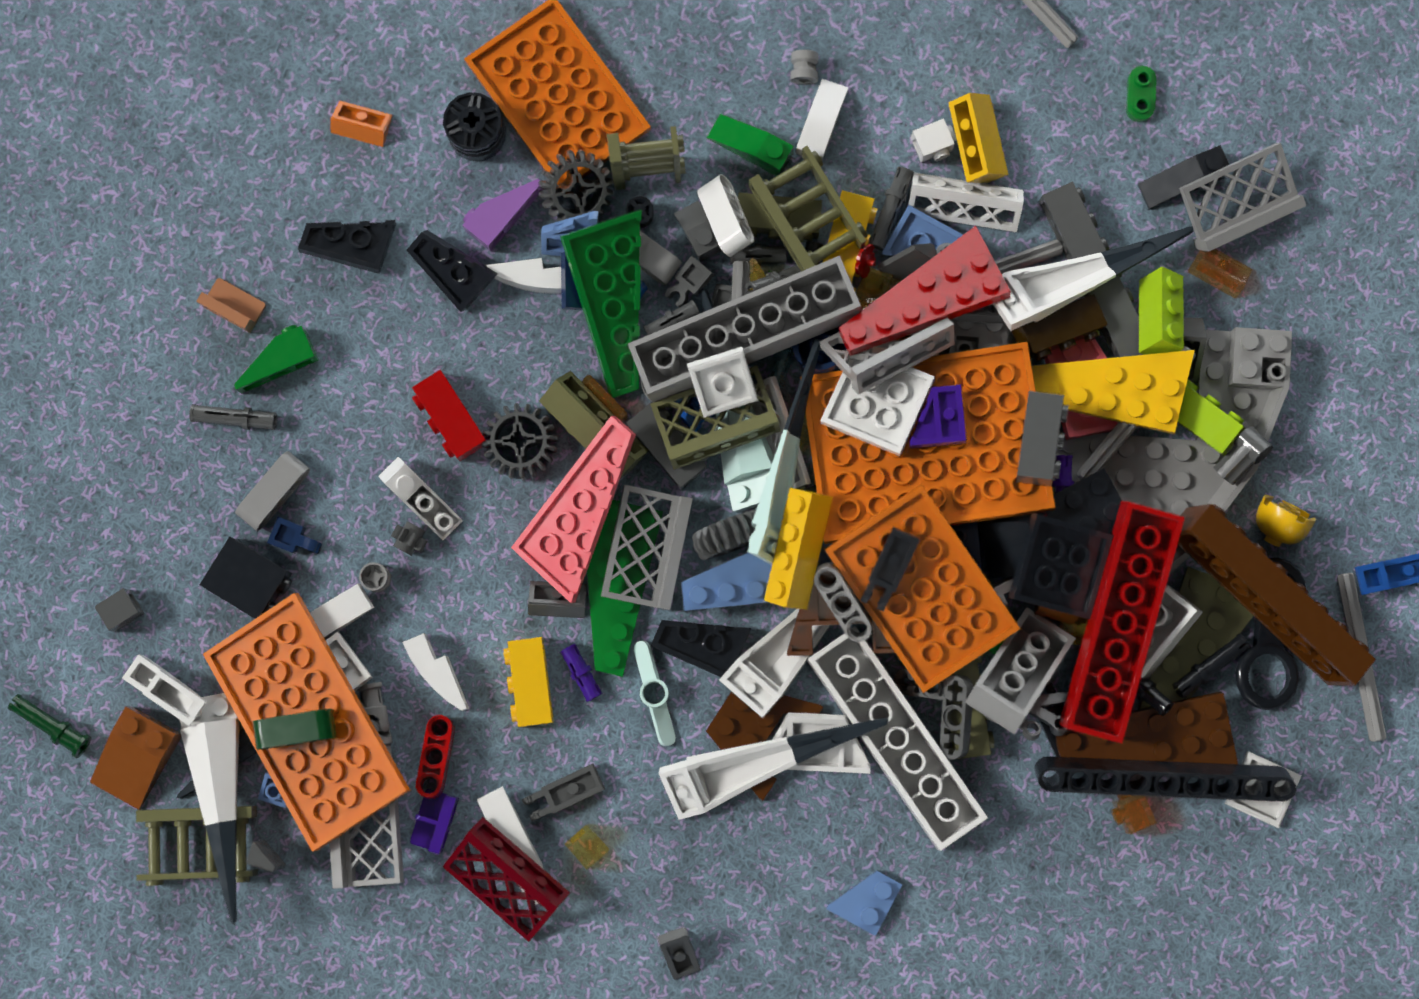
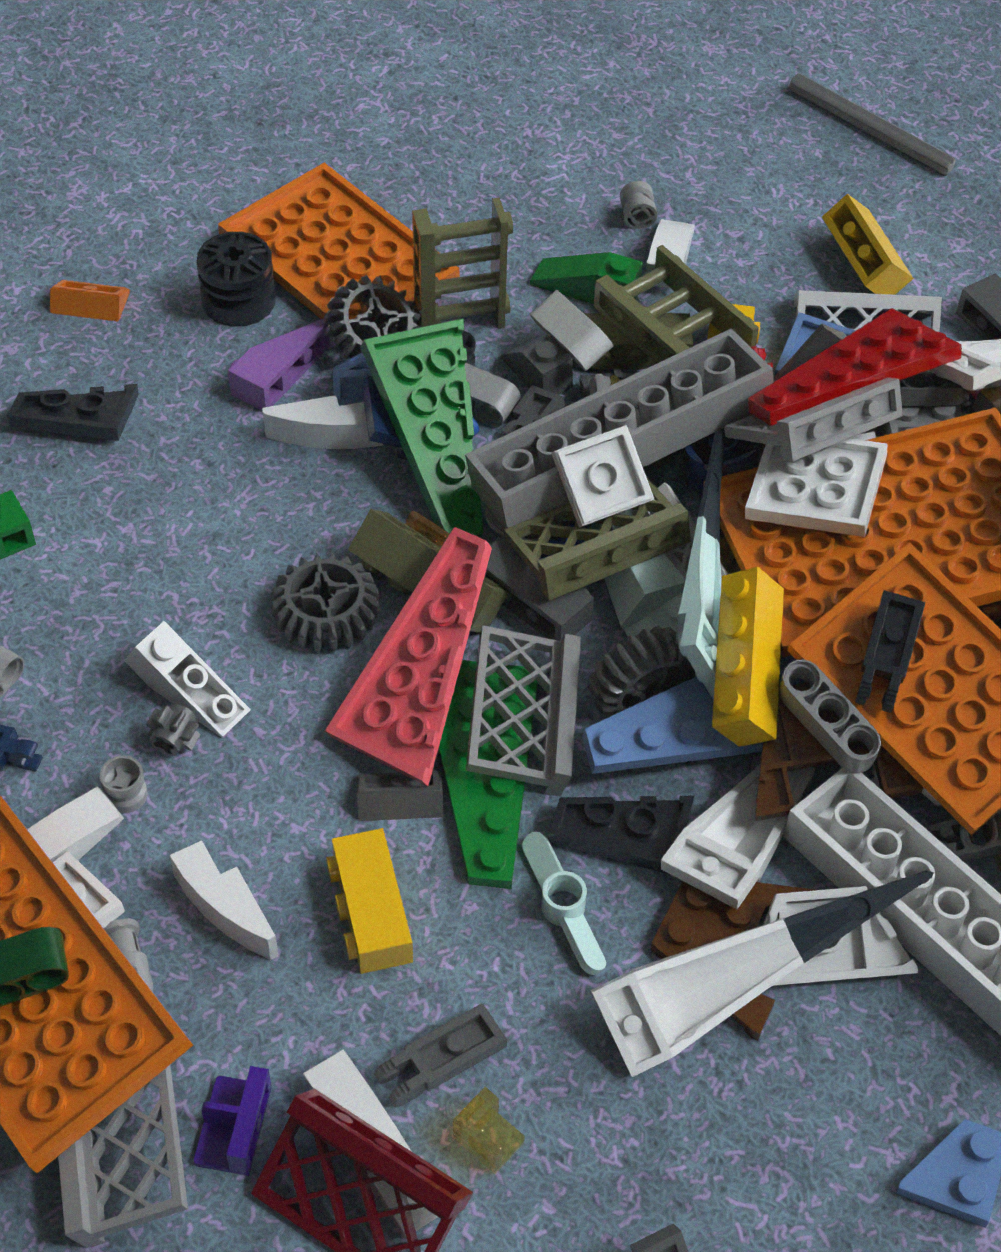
camera: 10 degrees left, 30 degrees down
black wing [406,230,498,312] -> none
red brick [412,369,486,461] -> none
red beam [416,715,455,799] -> none
dark purple pin [560,644,603,702] -> none
dark grey pin [868,166,914,251] -> none
dark purple wing [910,385,966,448] -> none
white brick [911,119,956,163] -> none

